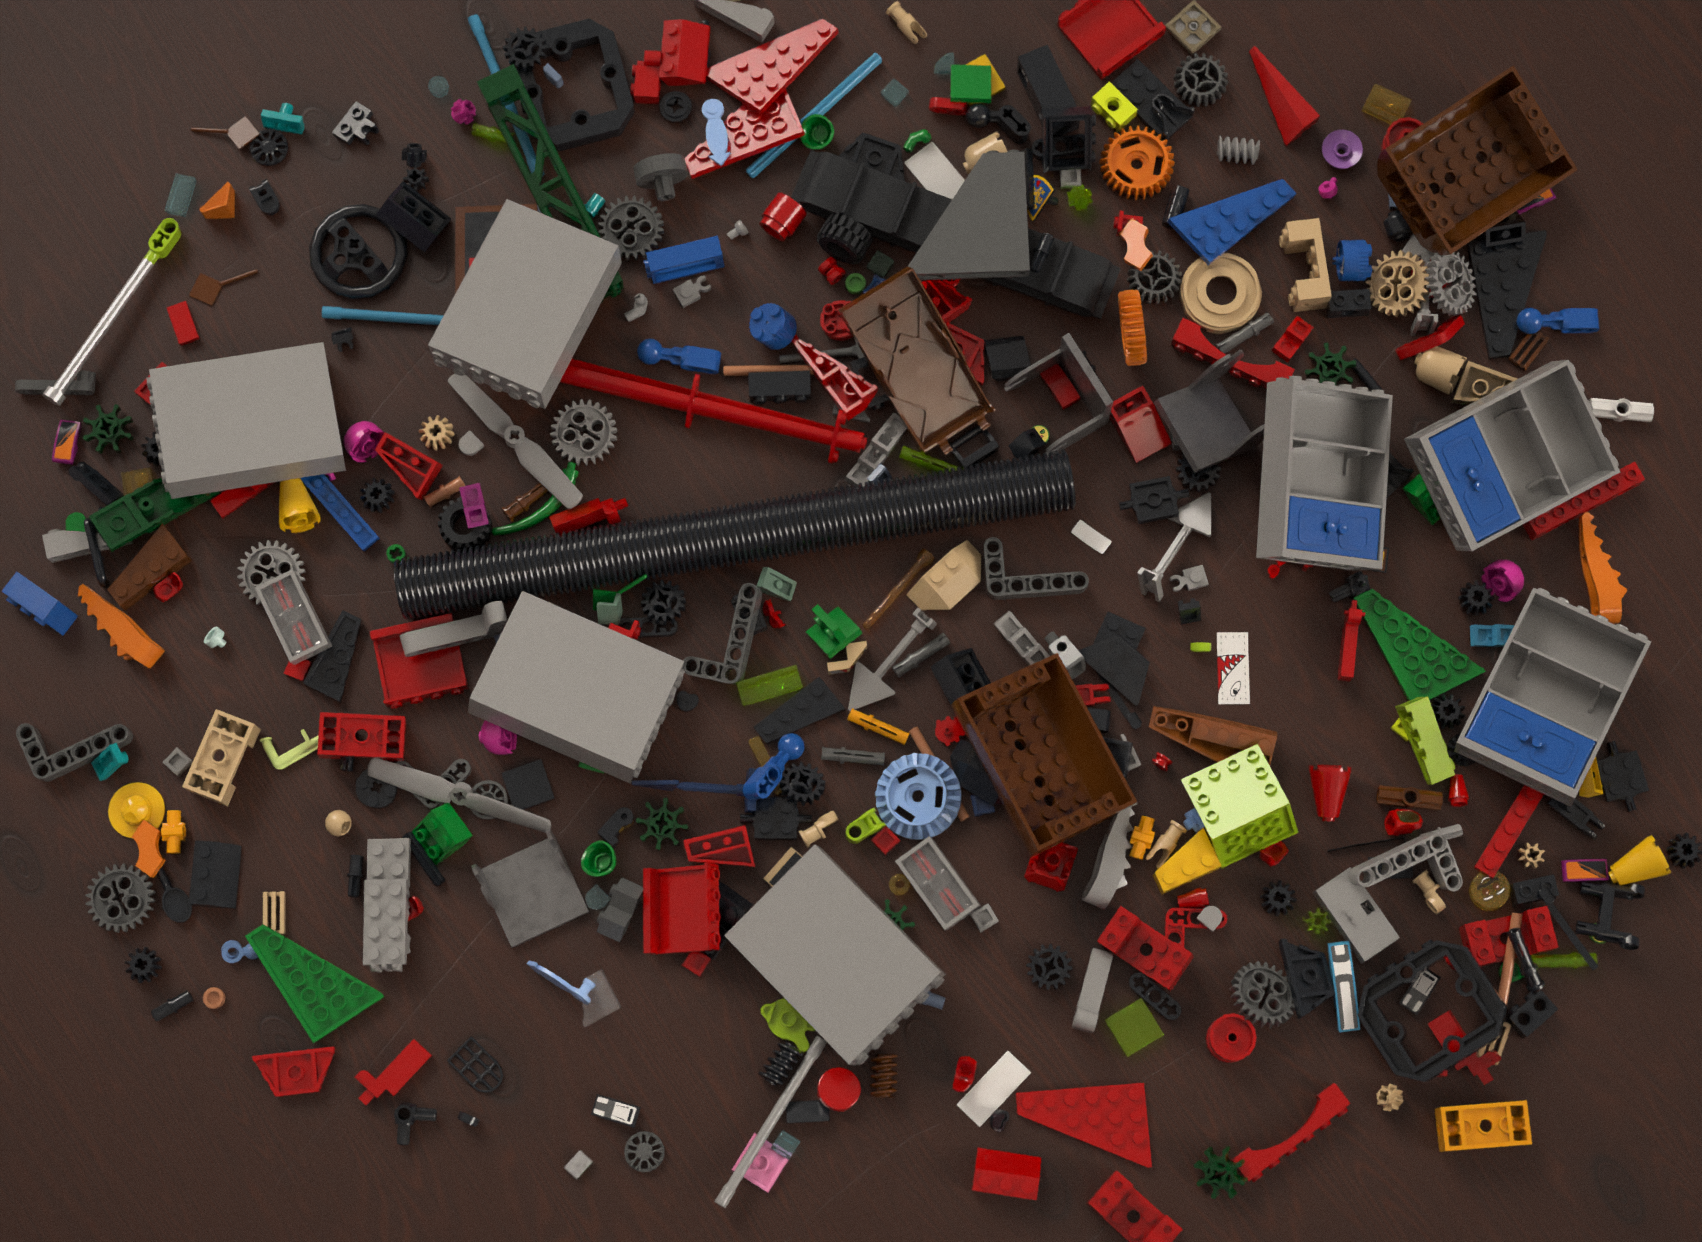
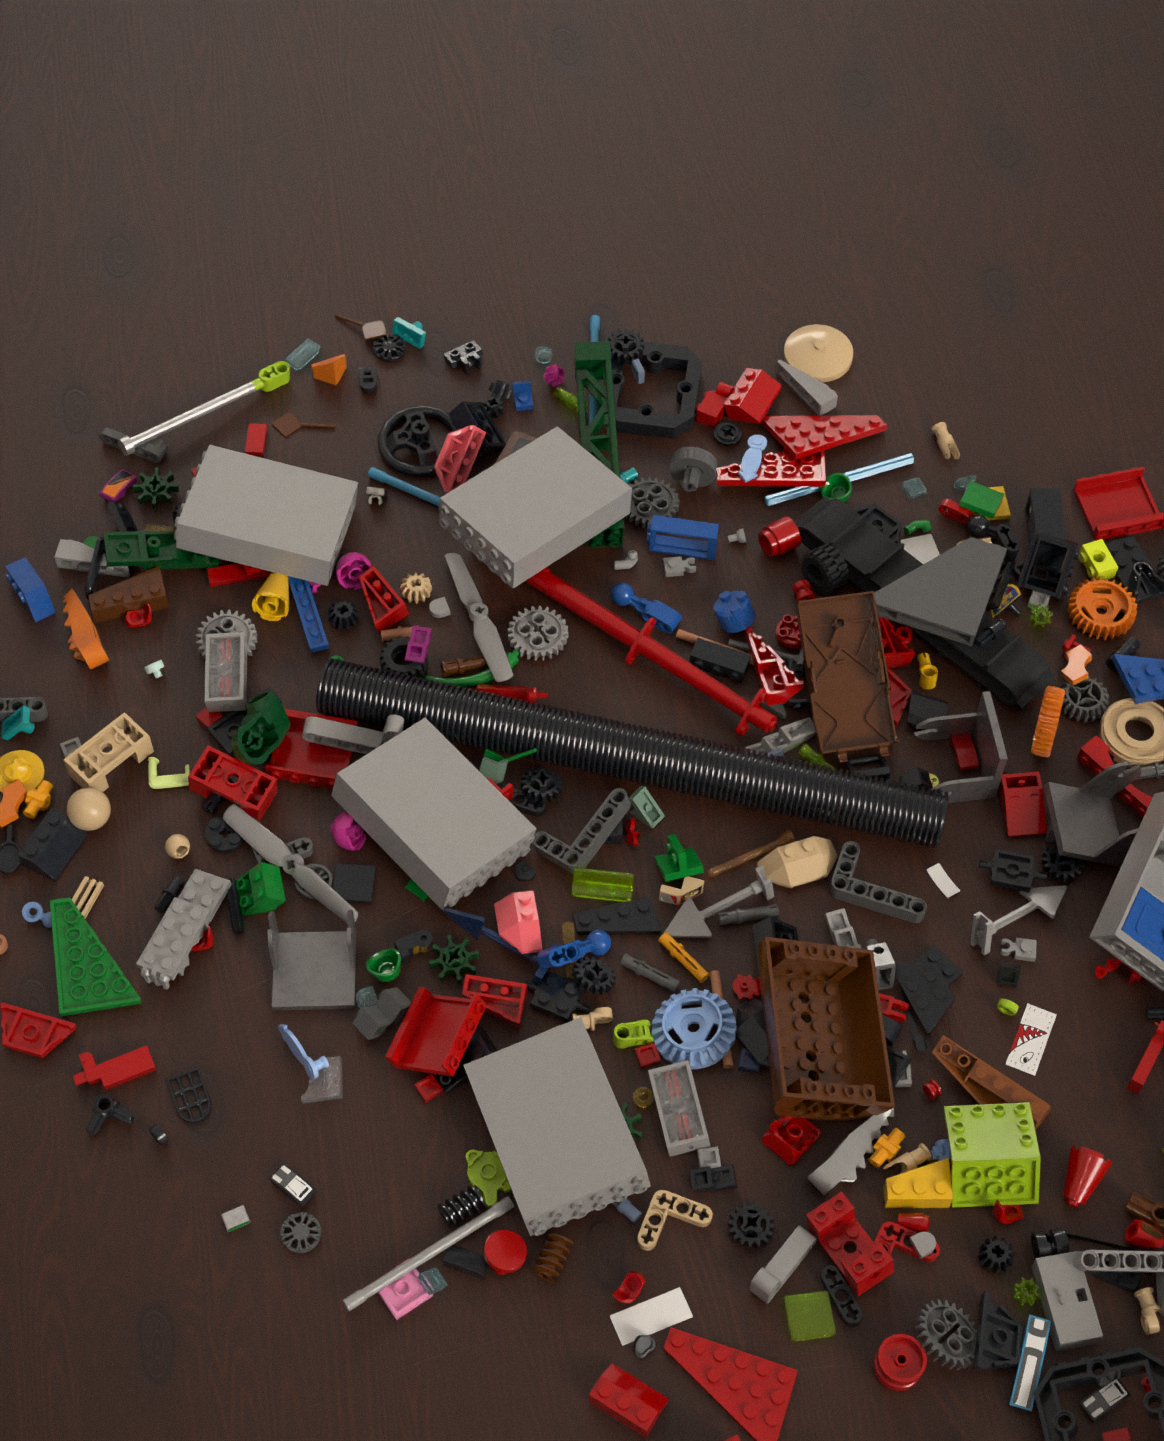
camera: 20 degrees right, 20 degrees down
none -> tan piece [67,787,111,831]
none -> dark green piece [231,690,290,765]
none -> coral wedge [434,425,486,493]
none -> coral wedge [494,890,542,954]
none -> blue slope [511,380,534,411]
none -> tan beam [637,1190,713,1251]
none -> black slope [689,1164,737,1192]
none -> yellow pin [917,653,938,690]
none -> black wheel [1031,1228,1069,1258]

